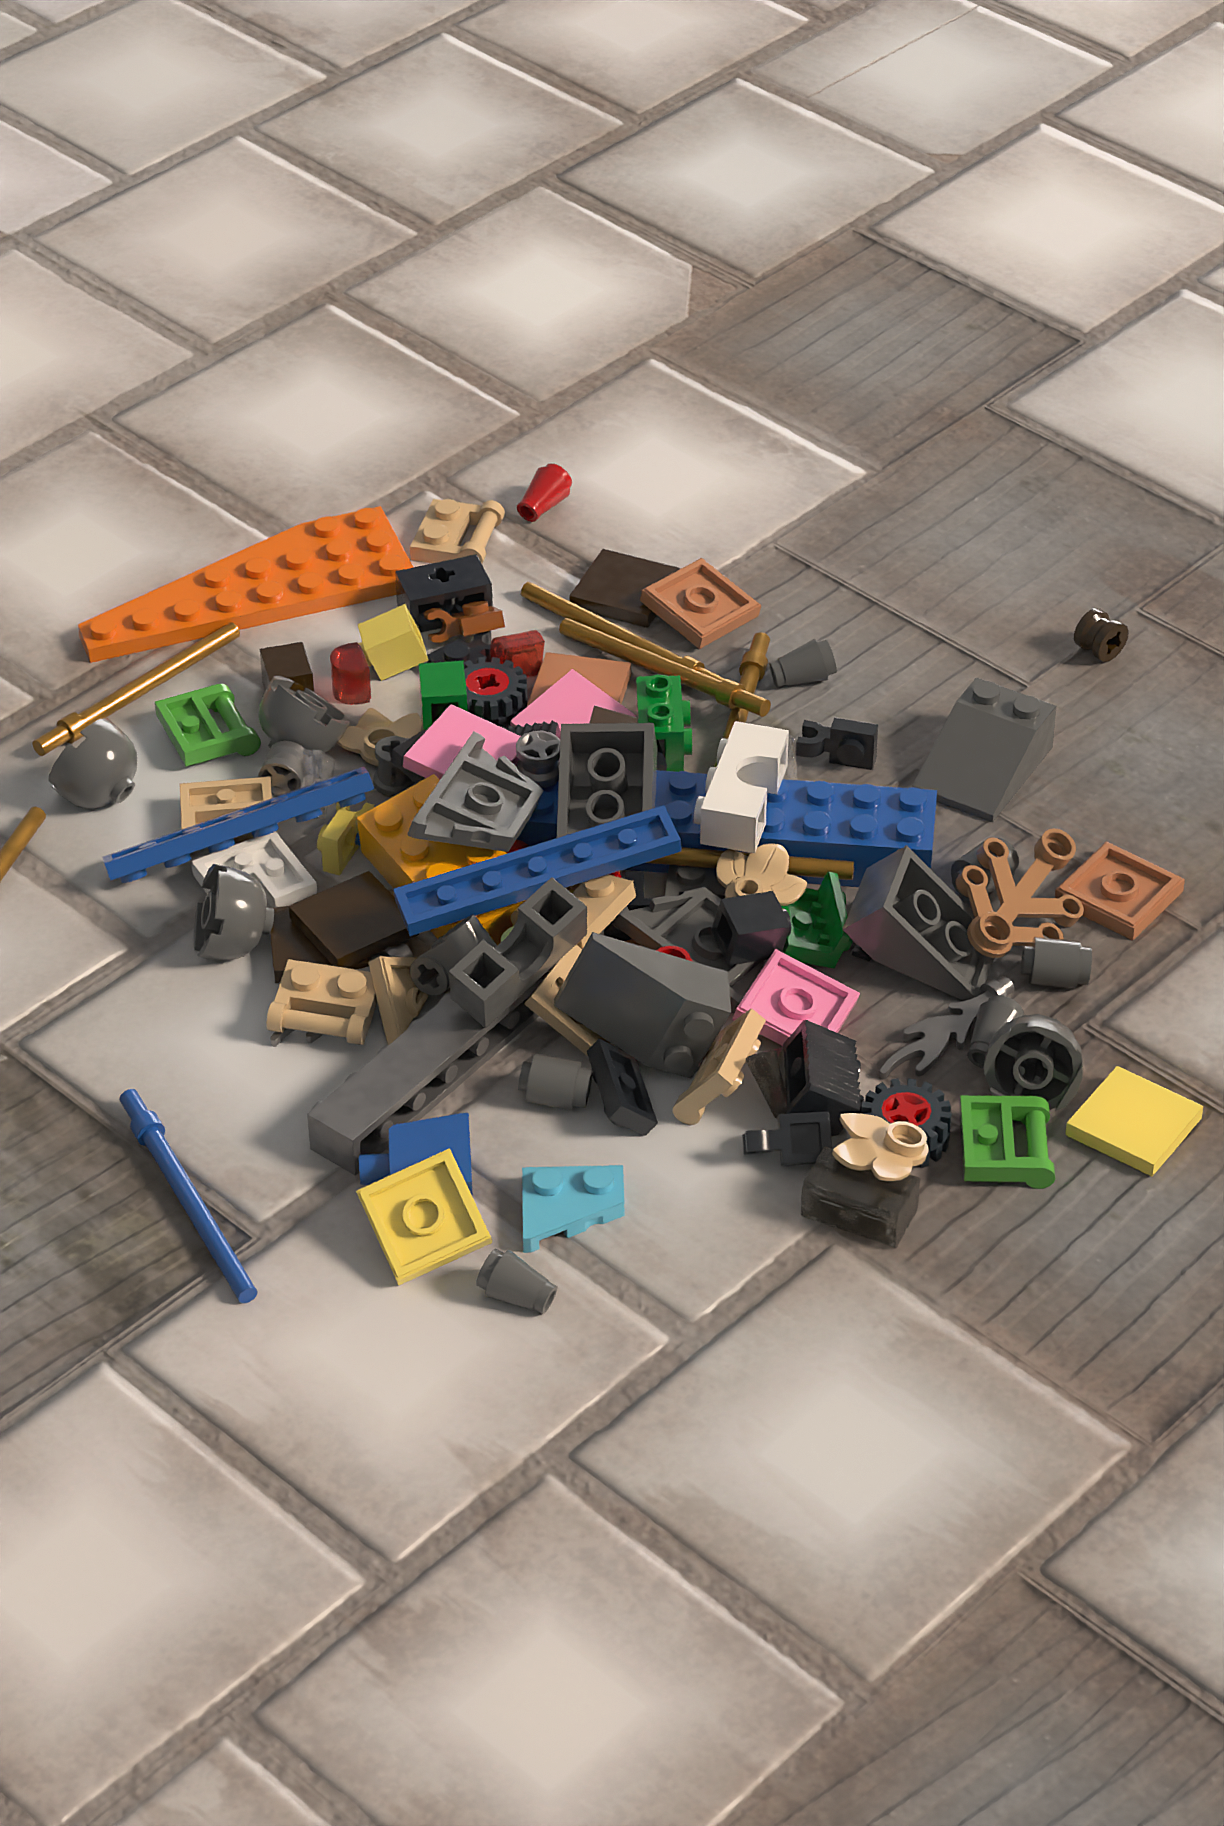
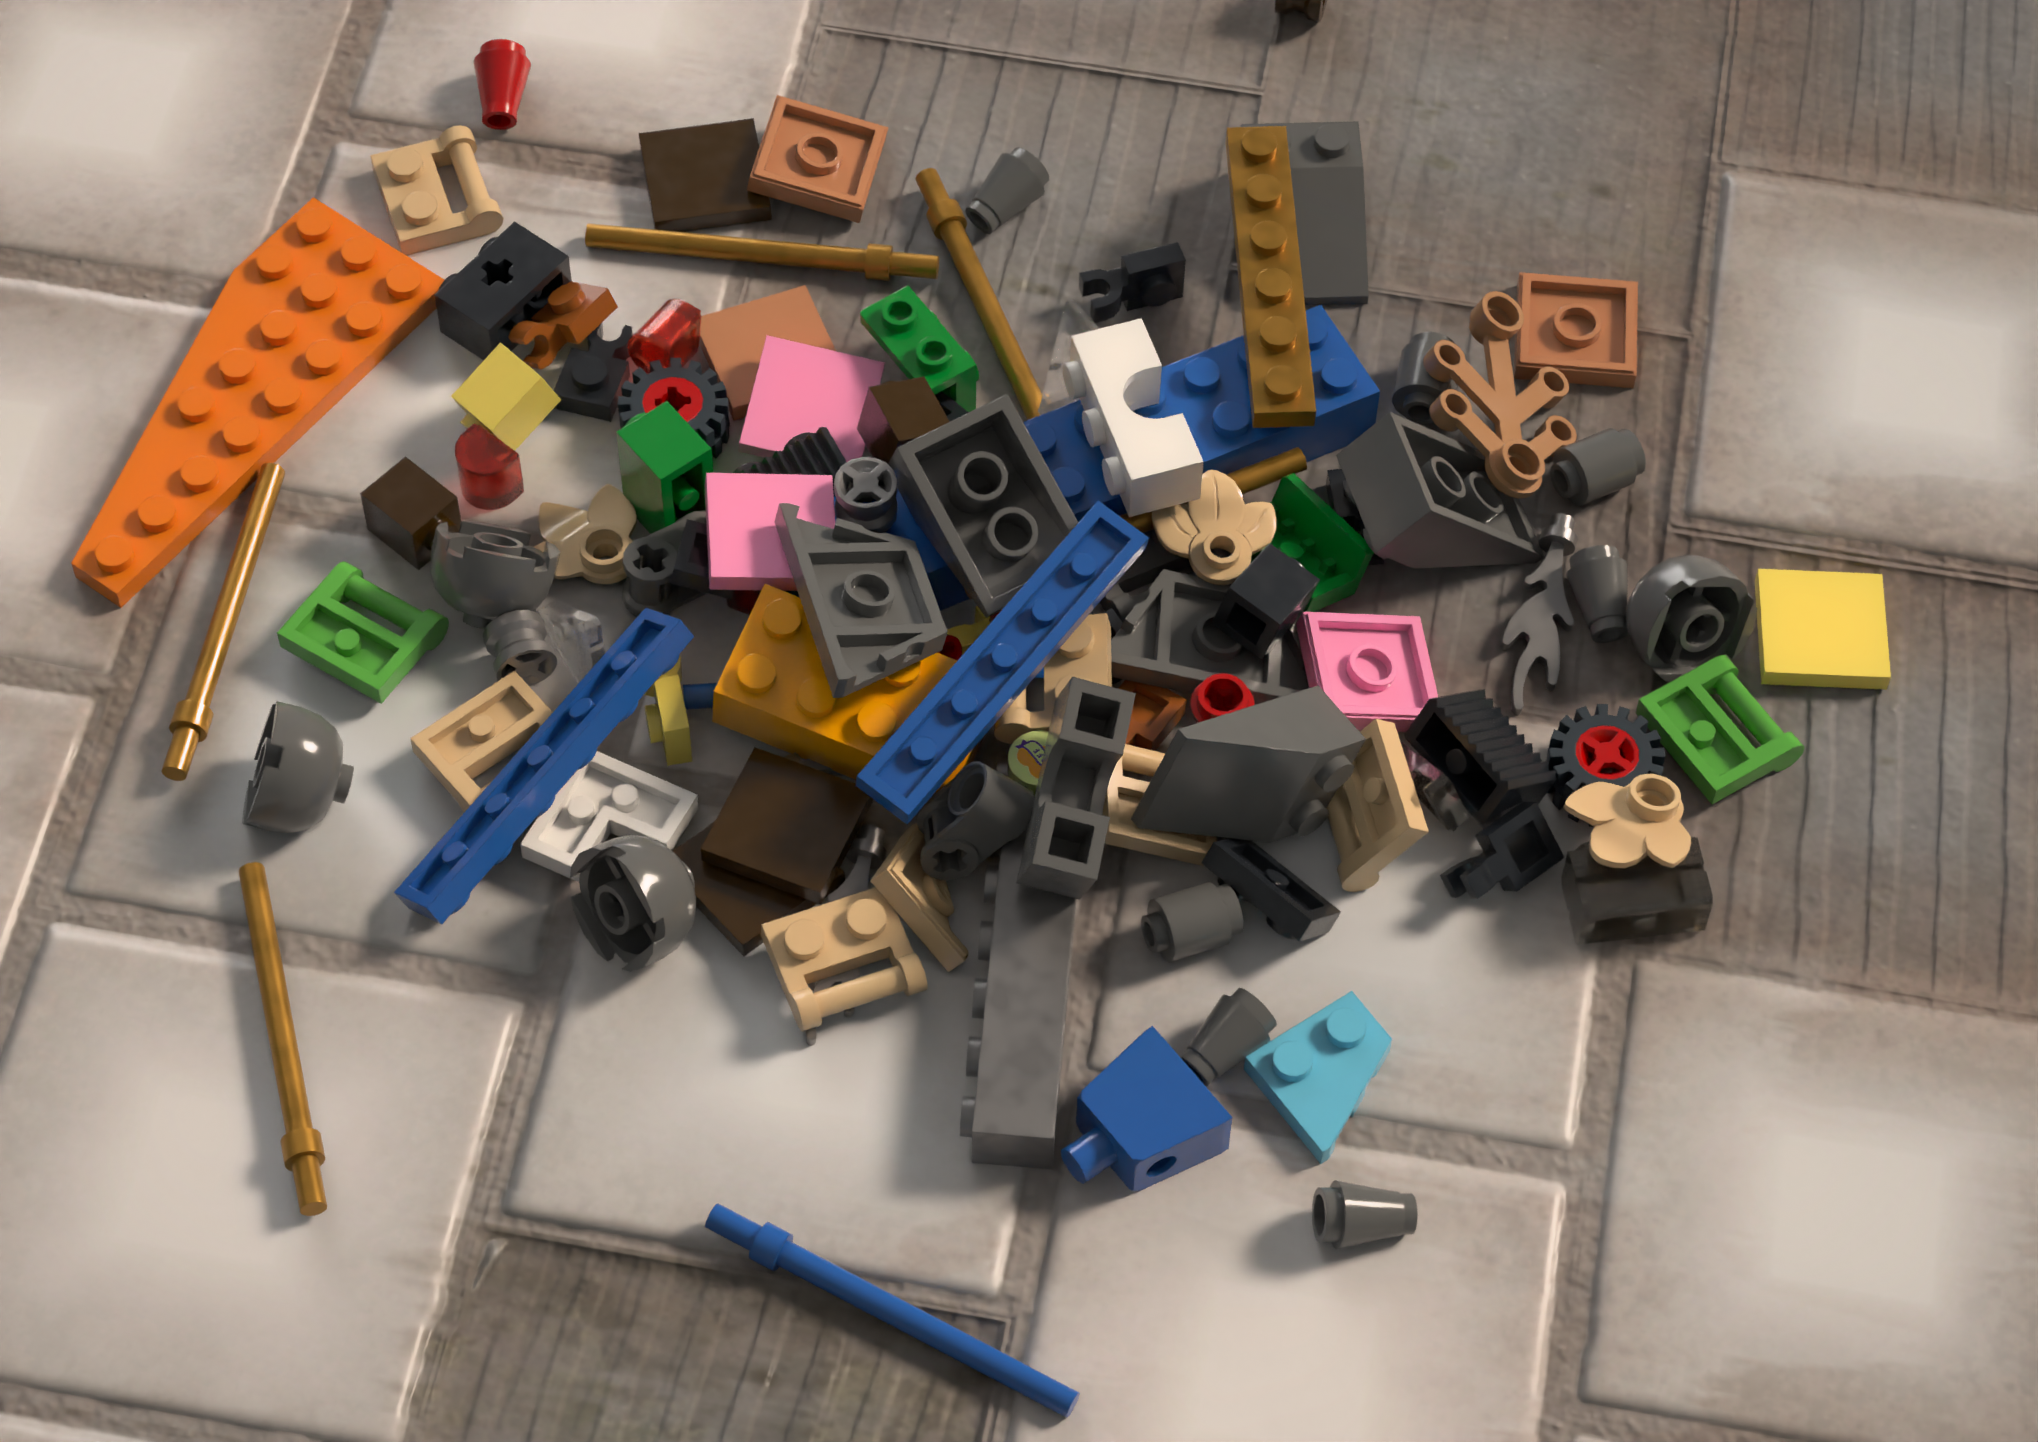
camera: 35 degrees left, 15 degrees up
light yellow tile [356,1148,493,1285] -> none
pearl gold bar [559,618,771,717] -> none
none -> dark grey cone [1180,988,1277,1086]
none -> pearl gold plate [1225,126,1316,428]

